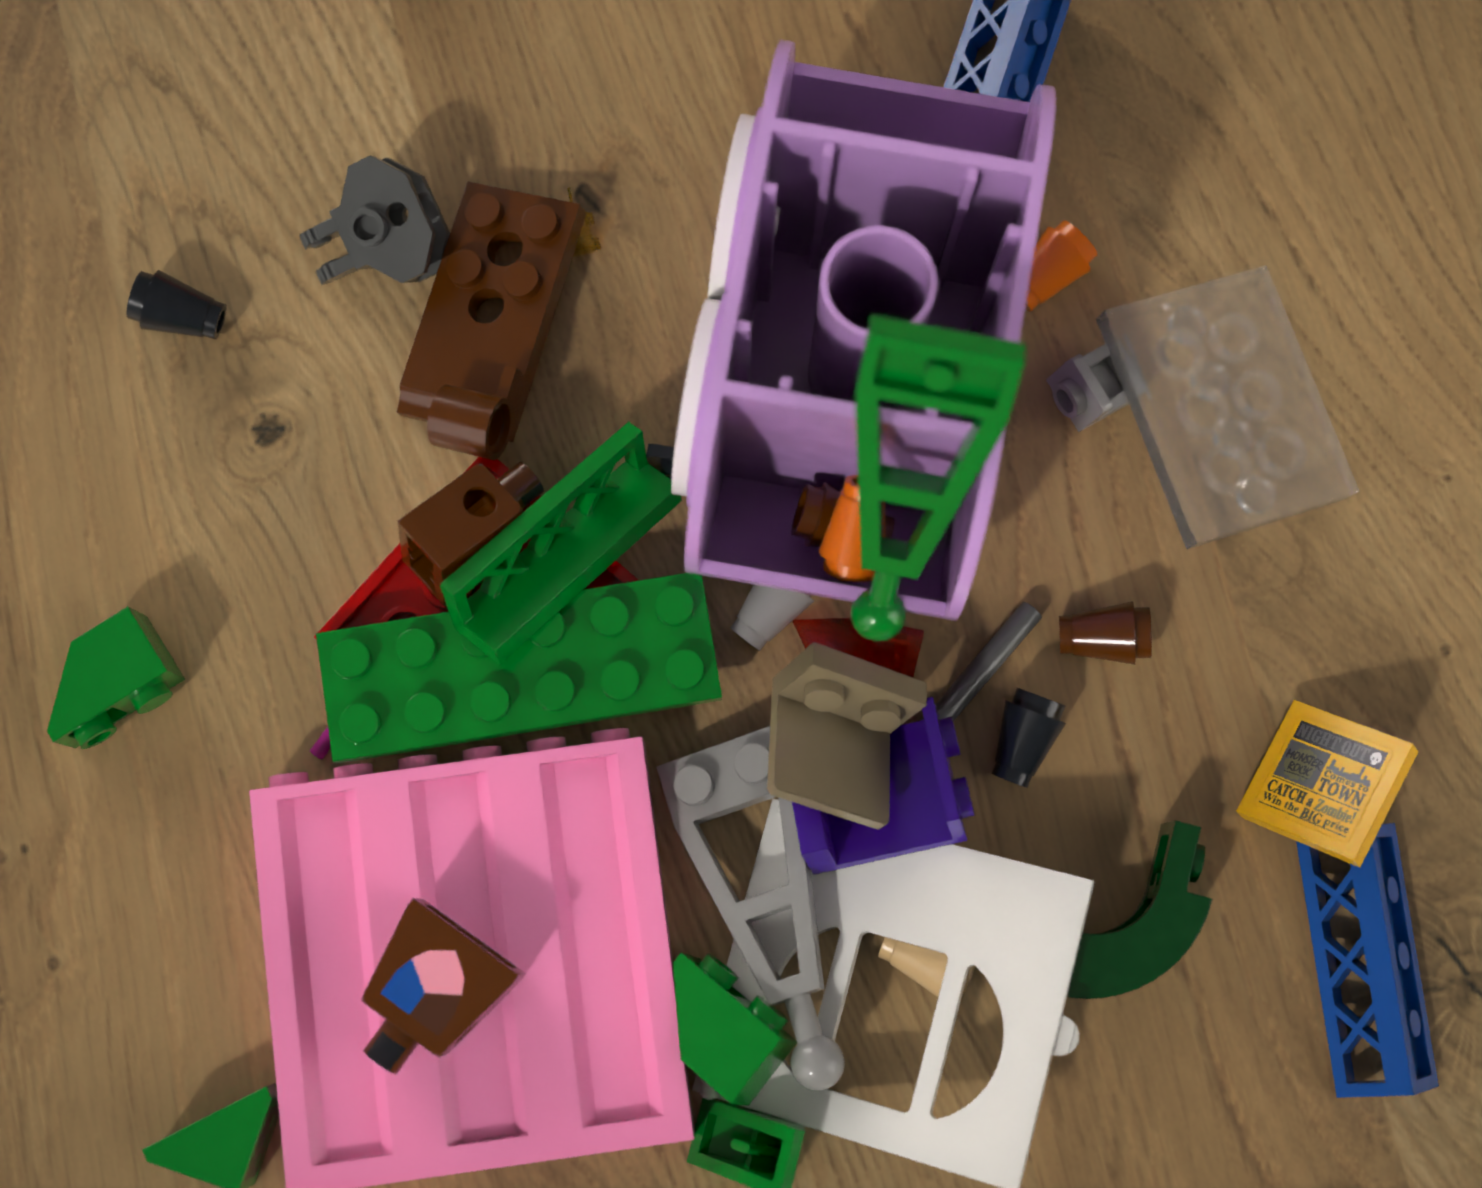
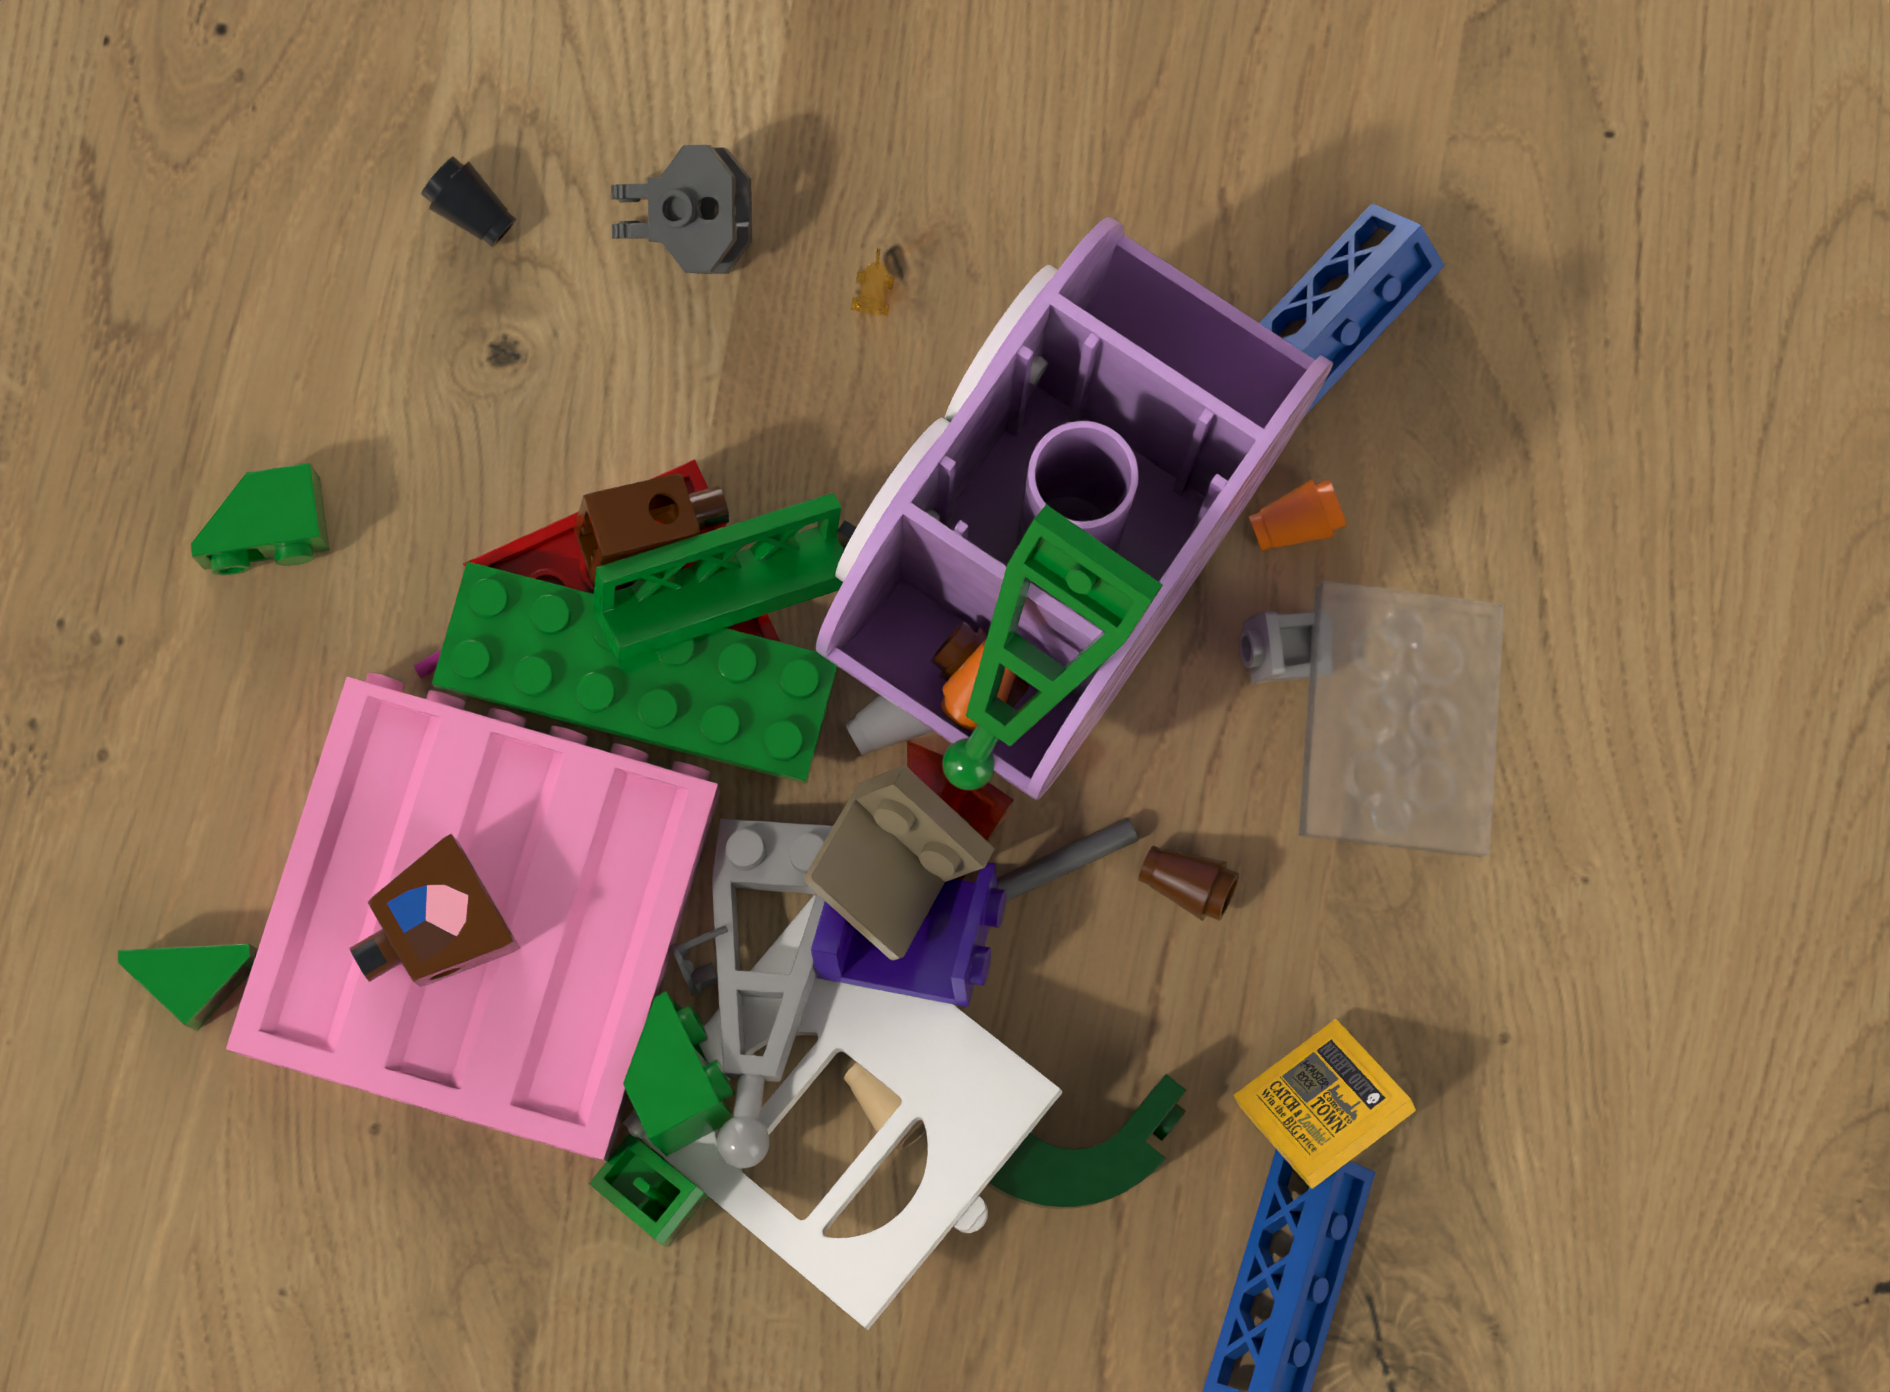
camera: 20 degrees right, 0 degrees up
reddish brown hinge [397,181,586,460] -> none
black cone [992,688,1066,788] -> none
none -> dark grey piece [671,925,728,996]

